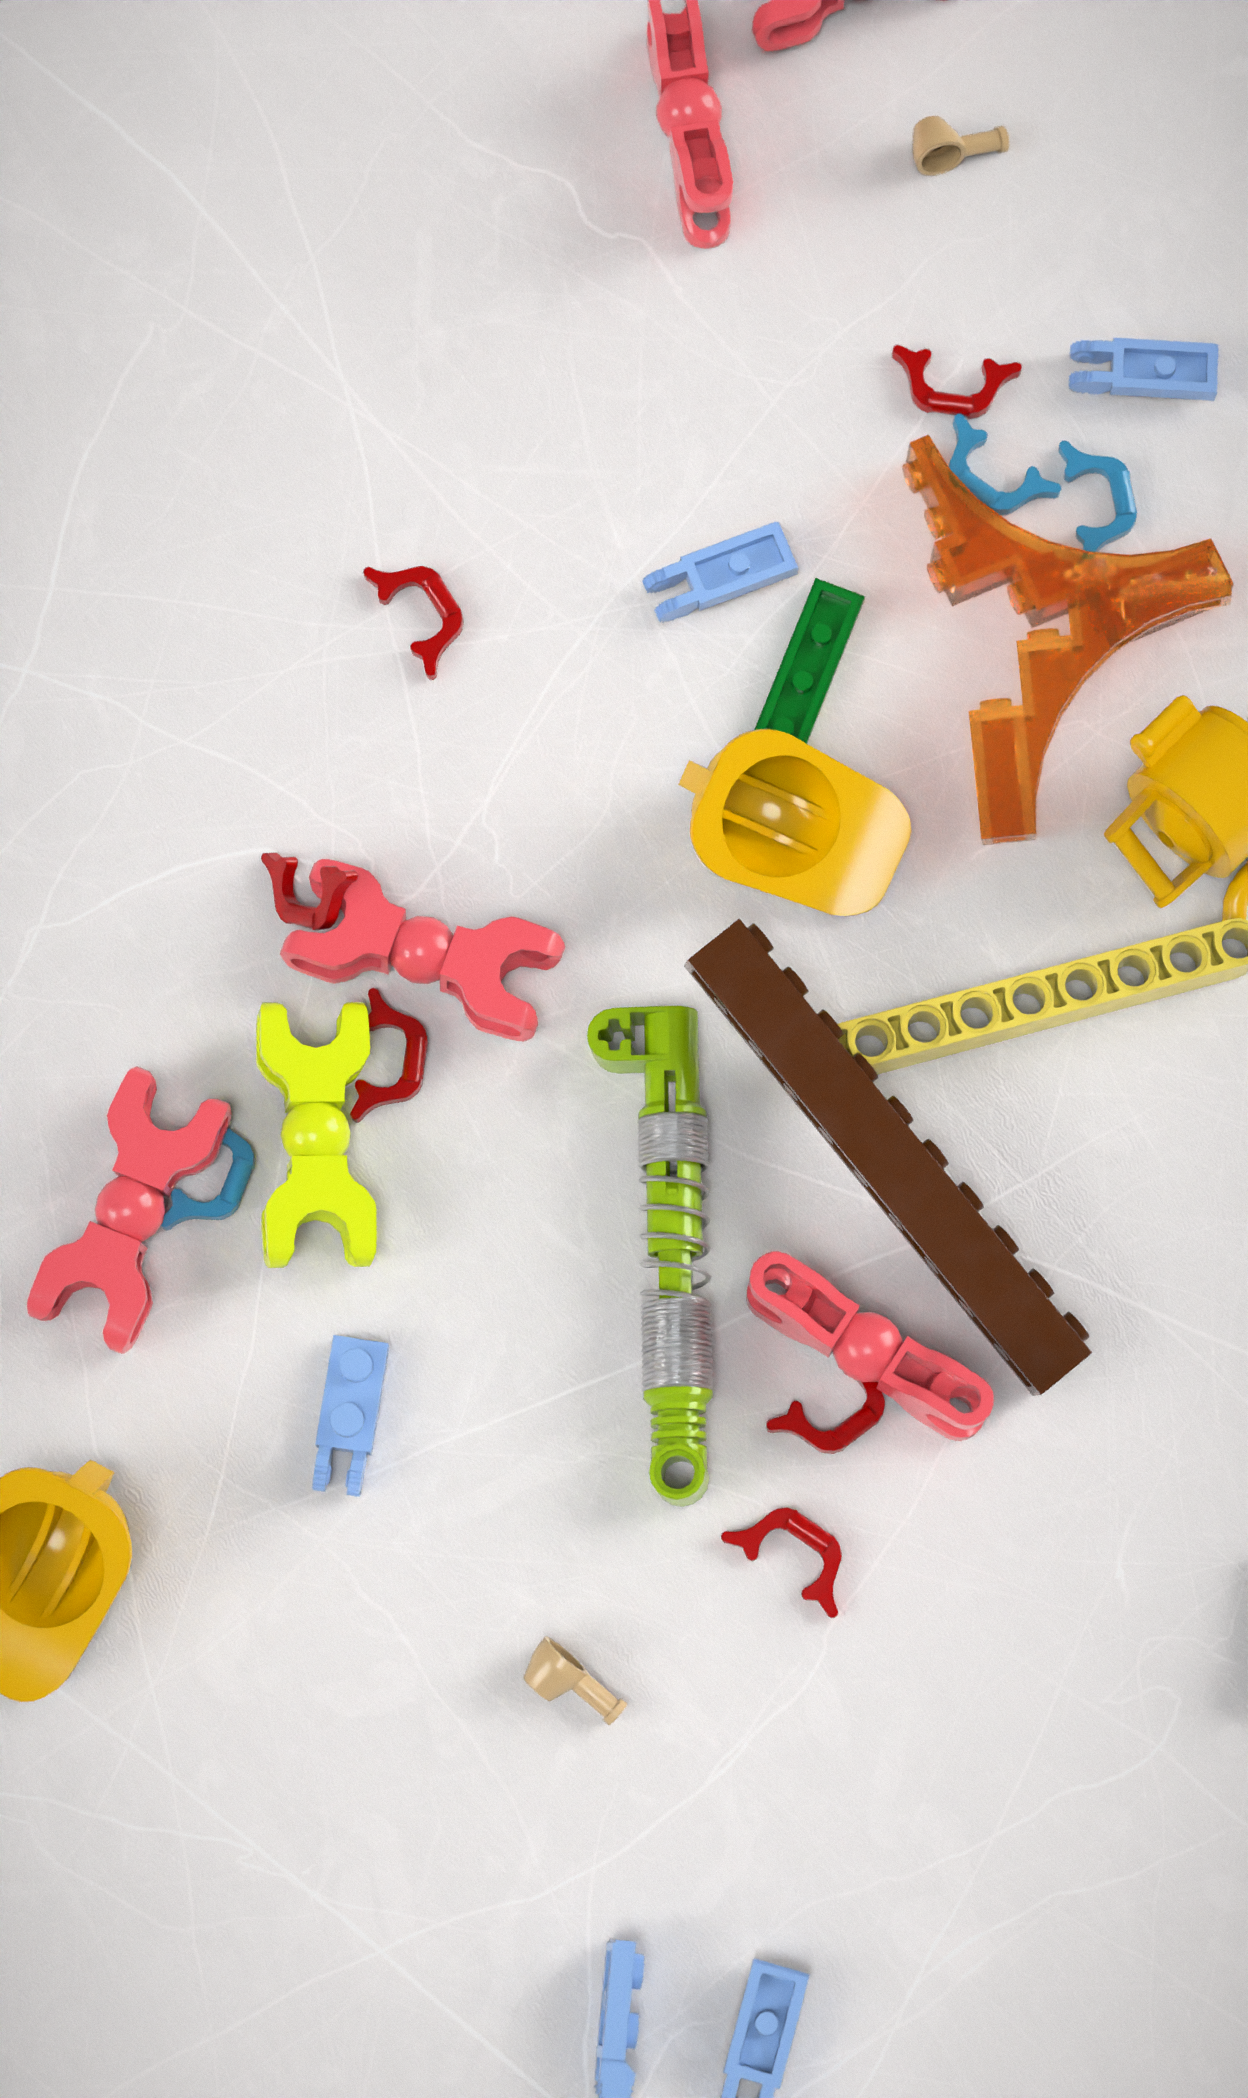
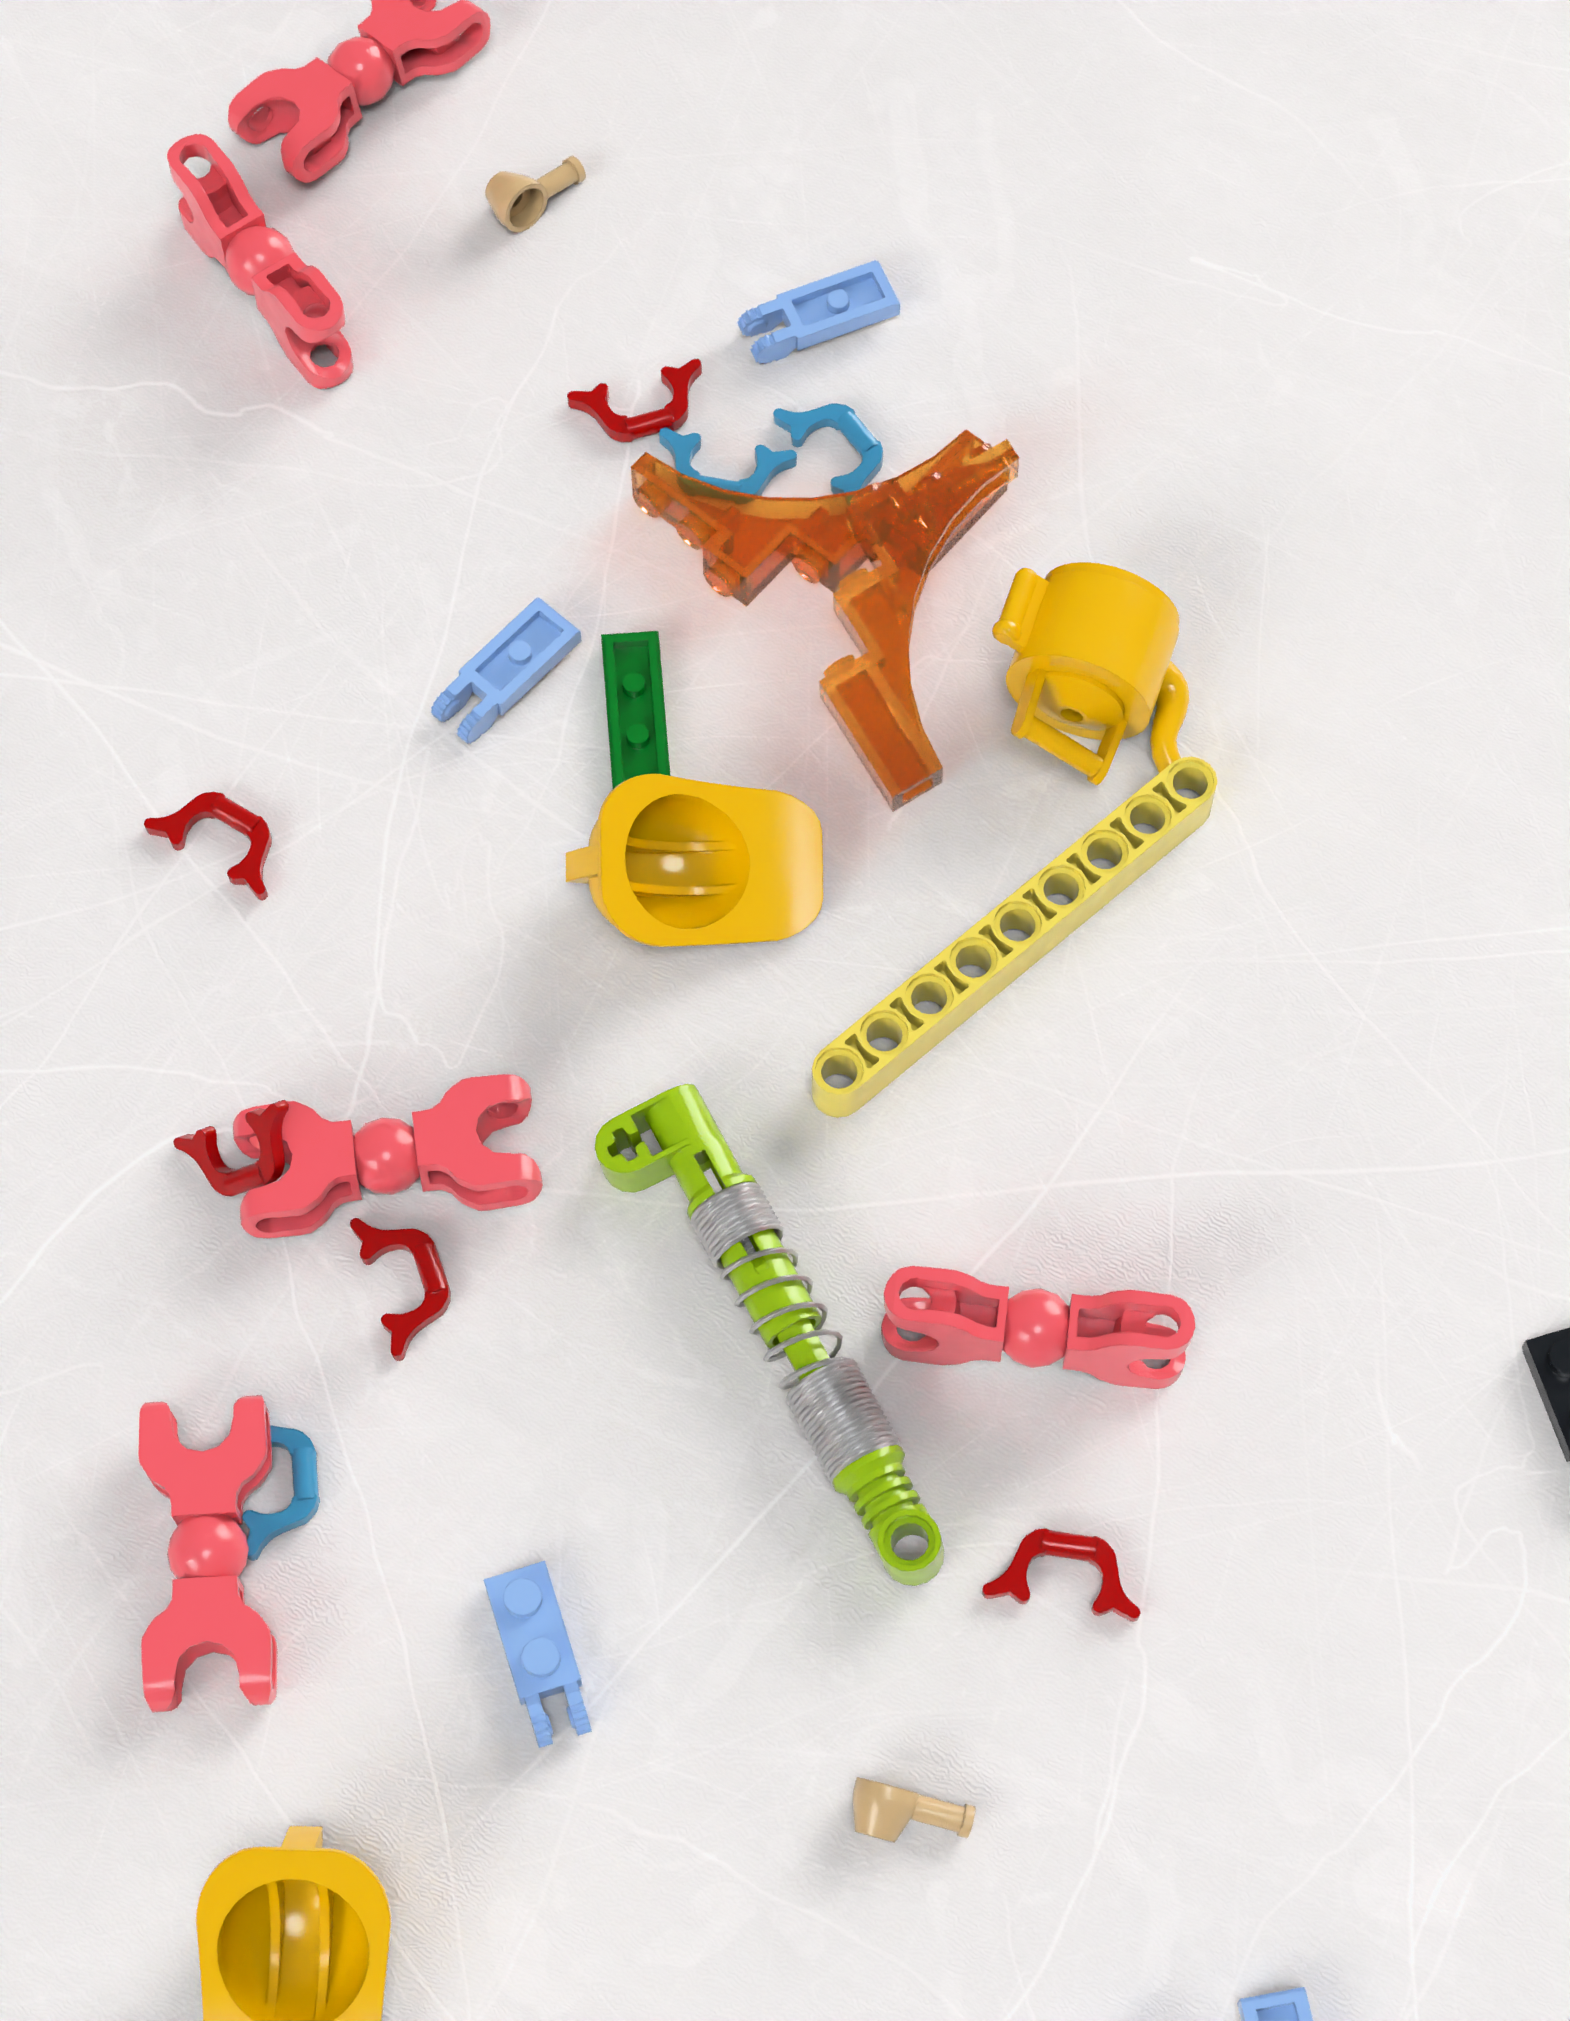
camera: 25 degrees left, 10 degrees down
neon yellow piece [256,1002,377,1268] -> none
reddish brown brick [684,918,1092,1396] -> none
red helmet [766,1372,885,1454] -> none

